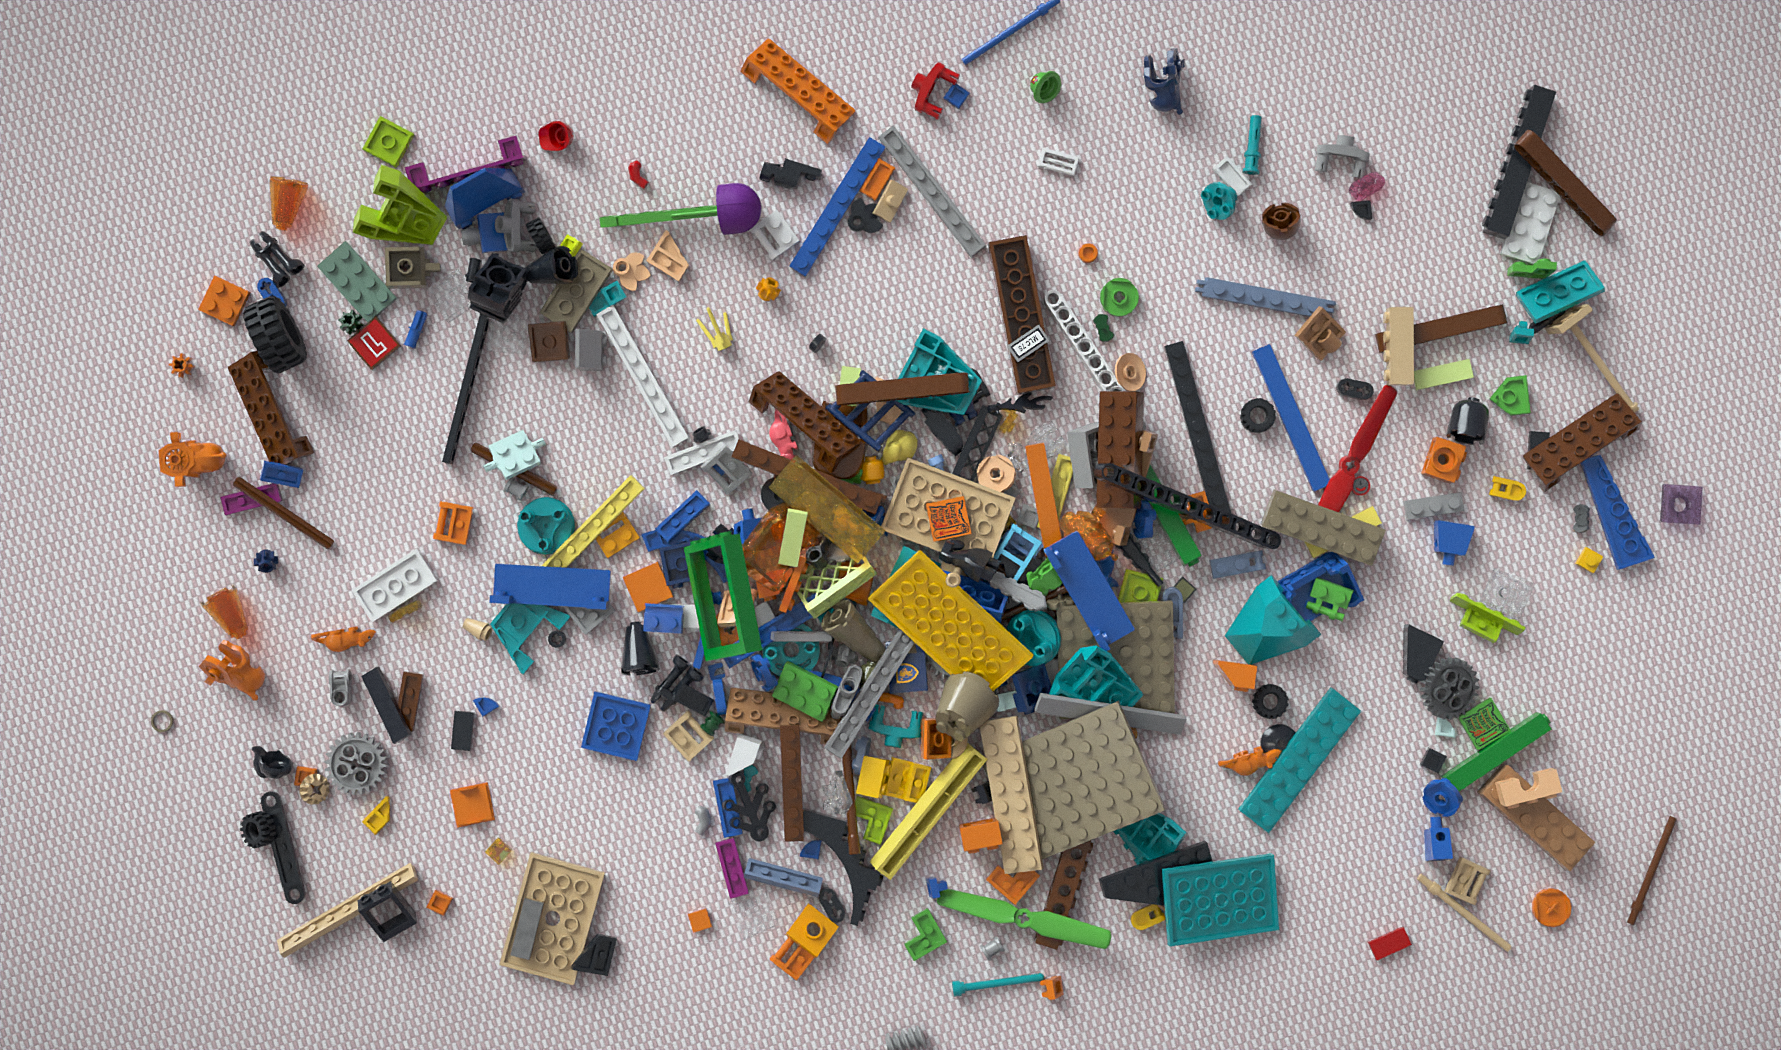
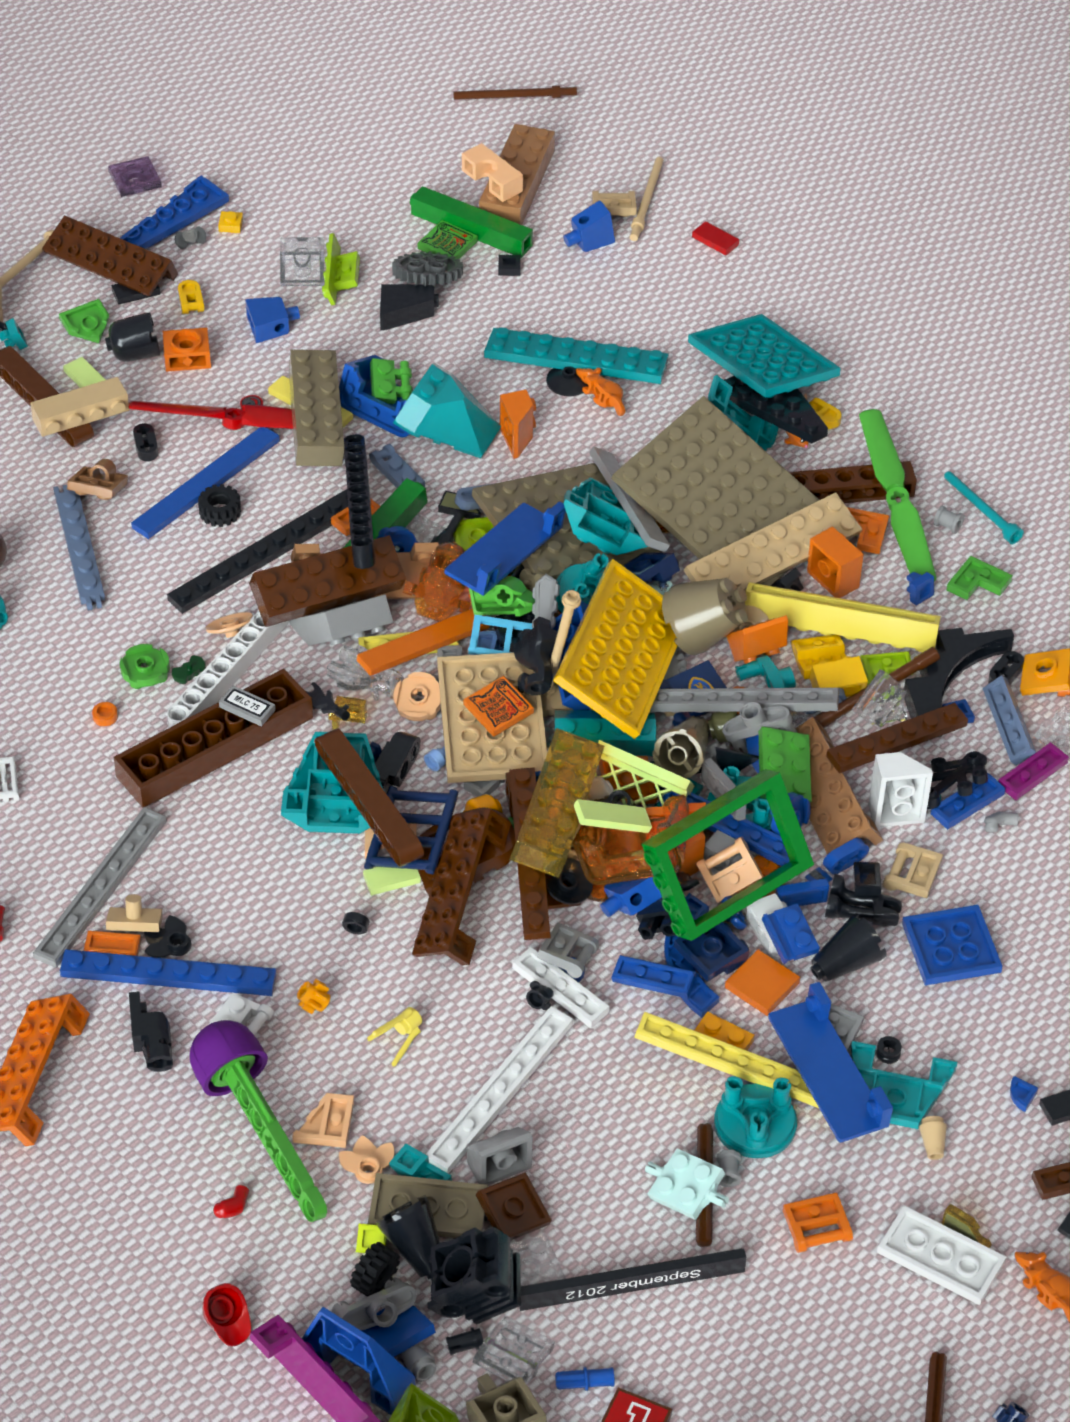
camera: 115 degrees left, 40 degrees down
dark green bush [700,710,725,736] -> none
coral animal [769,409,798,462] -> none
light yellow hair [881,430,918,465] -> none
black fence [952,405,1003,482] -> none
orange tile [1040,976,1064,1000] -> none
black tyre [1252,684,1289,719] -> none
light grey plate [1403,492,1464,520] -> none
blue plate [1422,778,1463,817] -> none
light aqua tile [1435,717,1455,738] -> none
orange tile [1532,888,1572,927] -> none

